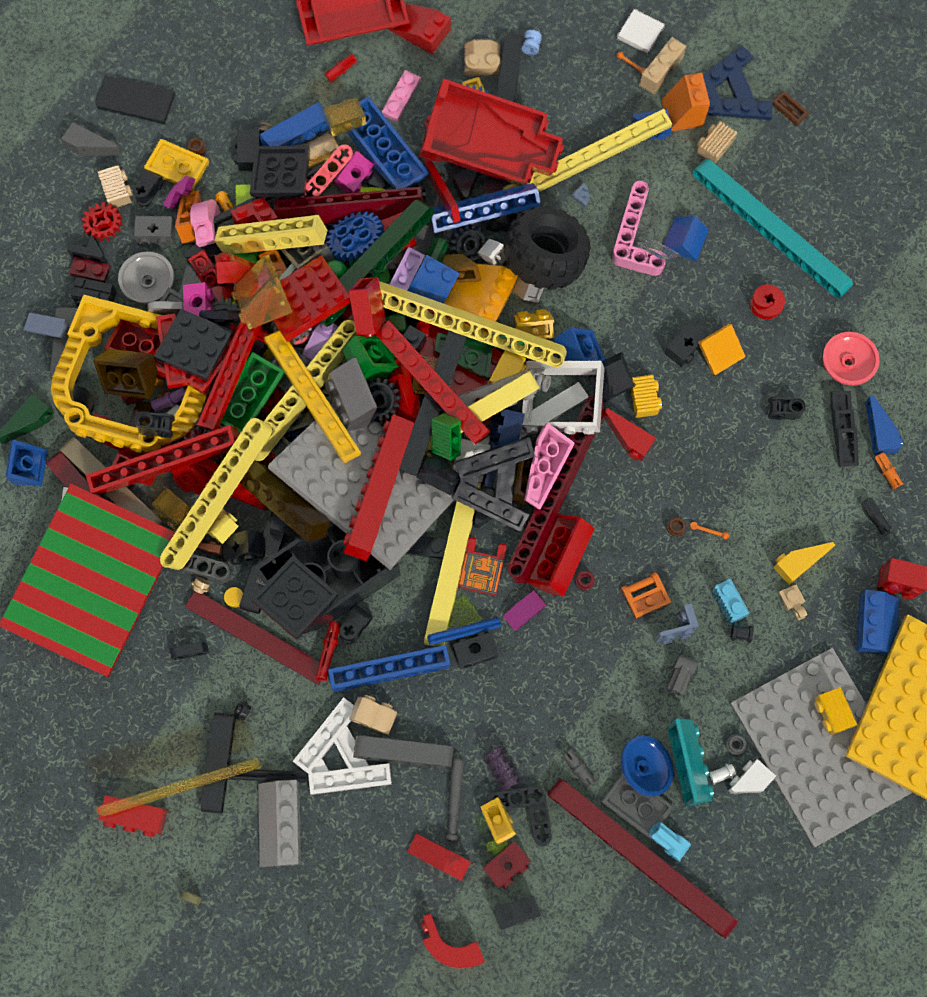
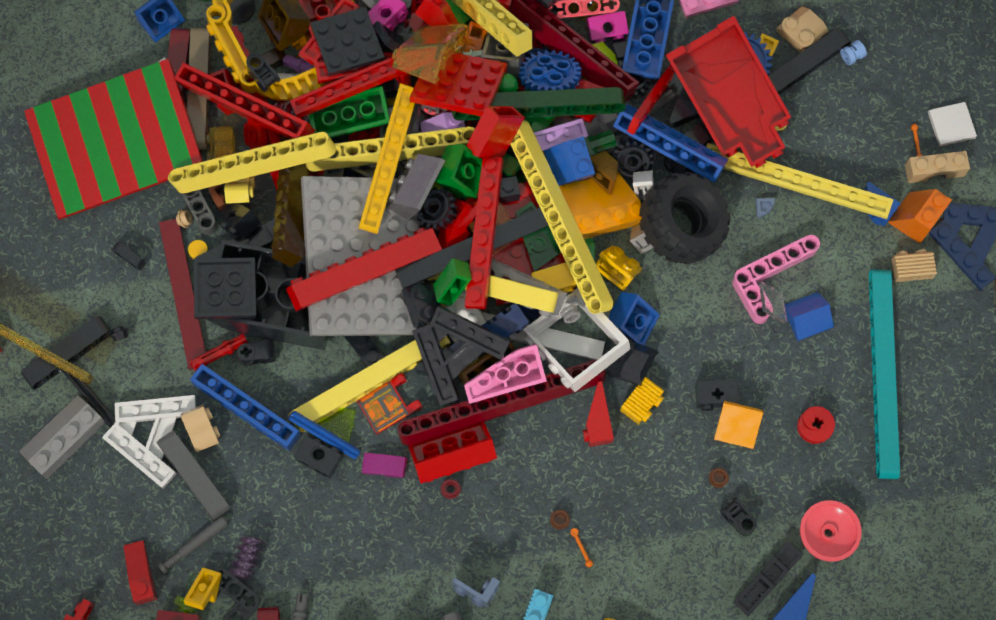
camera: 45 degrees right, 0 degrees up
orange plate [620,572,671,619] -> none
none -> reddish brown plate [708,468,729,488]

